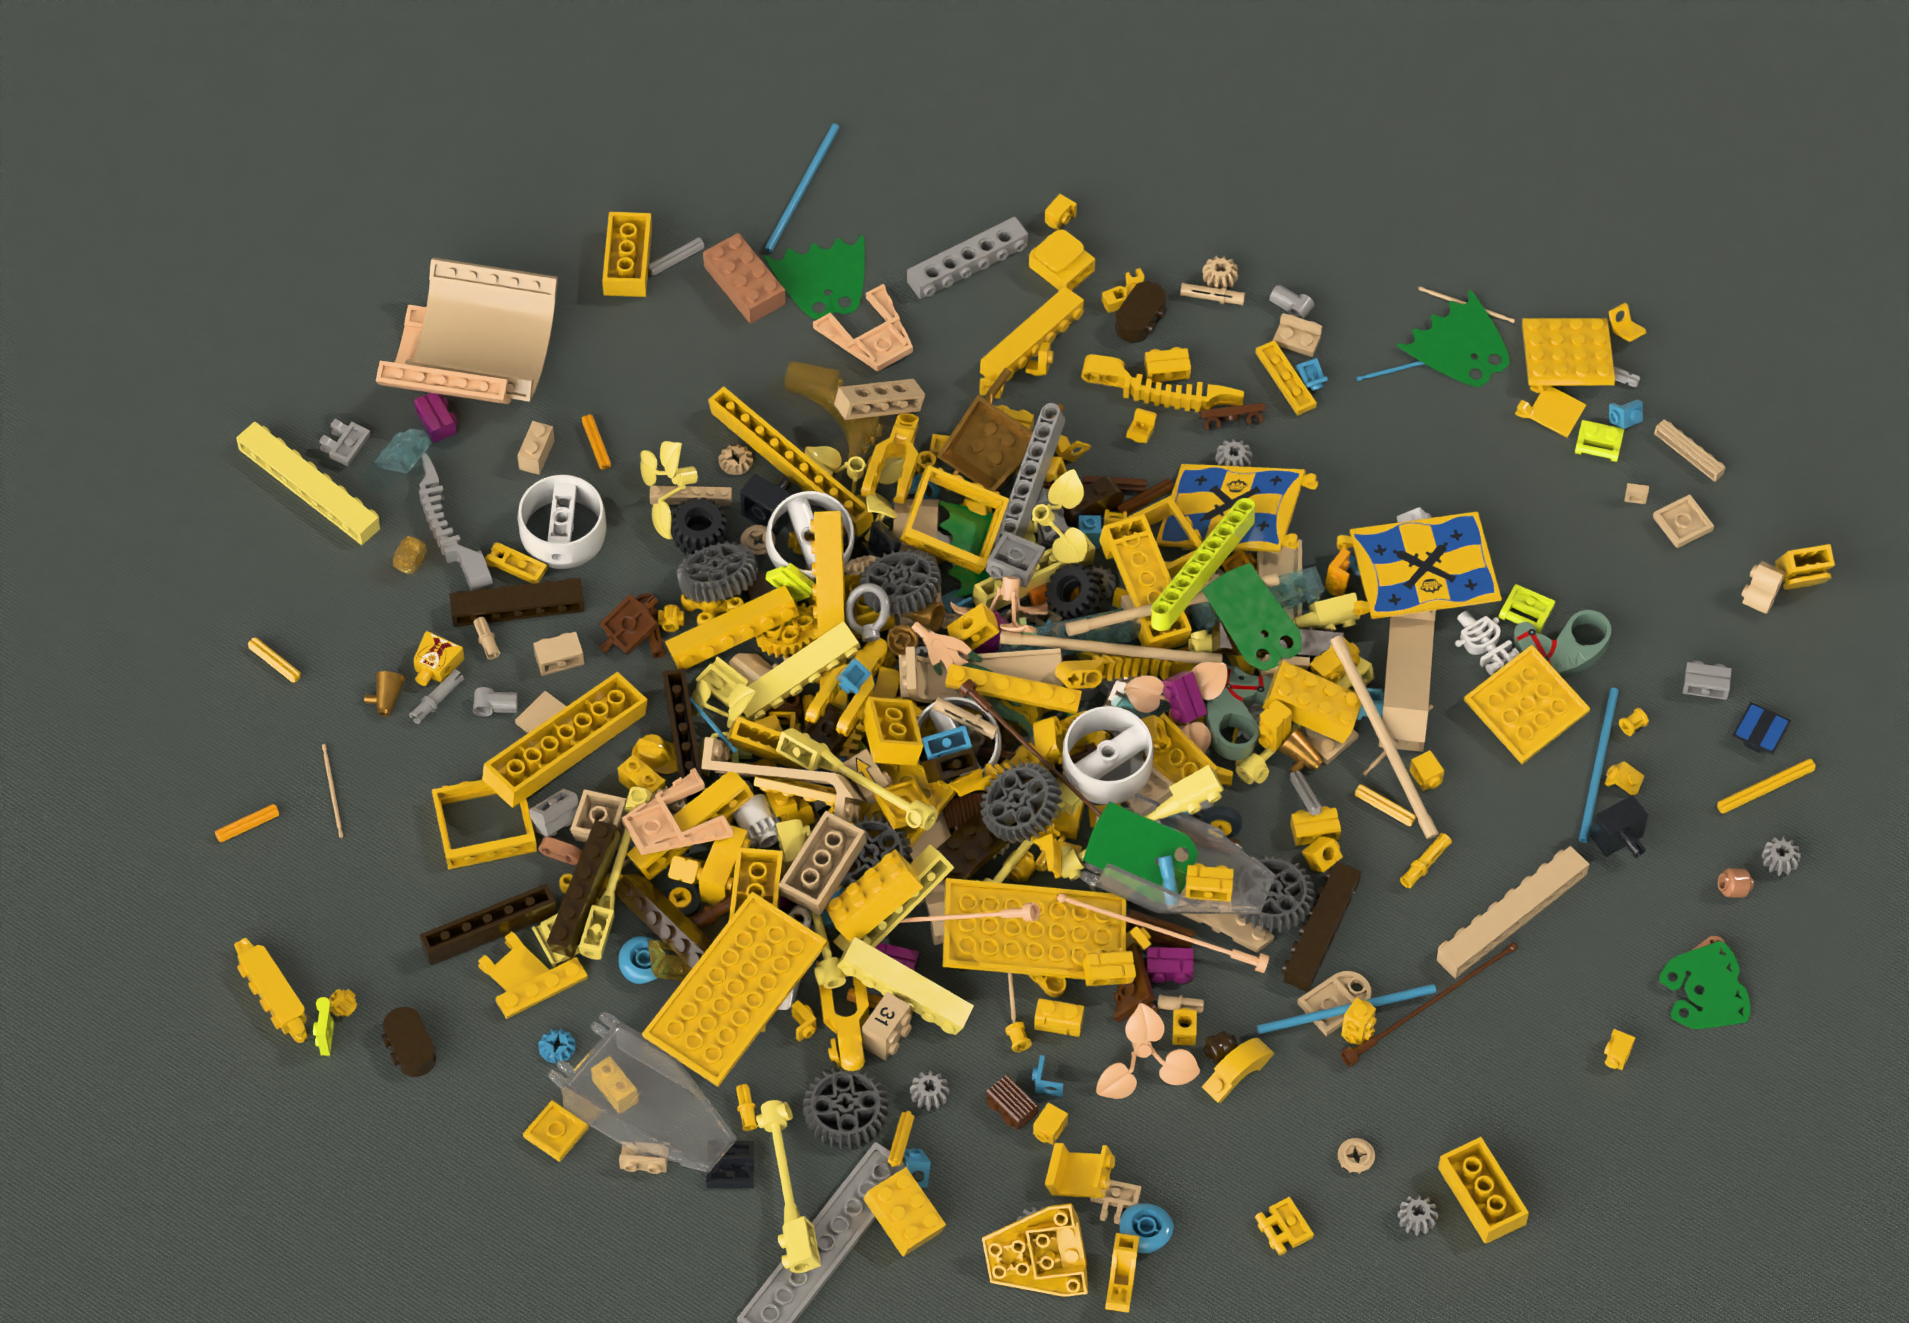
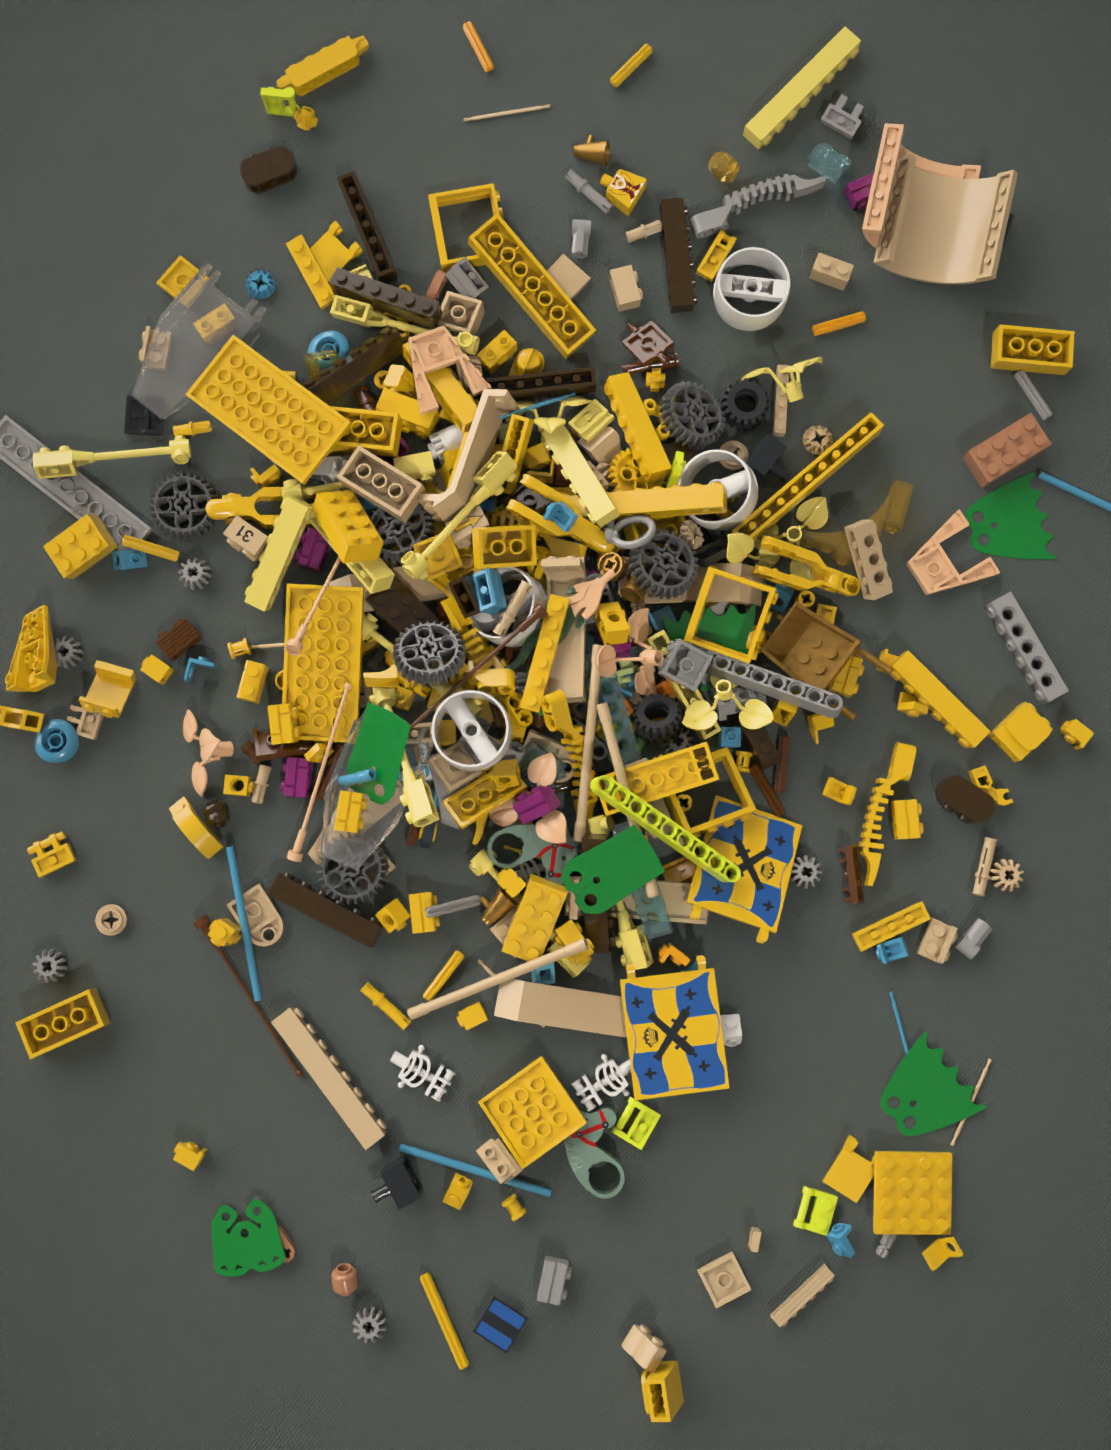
camera: 90 degrees right, 25 degrees up
none -> white torso [390,1045,456,1102]
none -> tan panel [476,1138,524,1184]

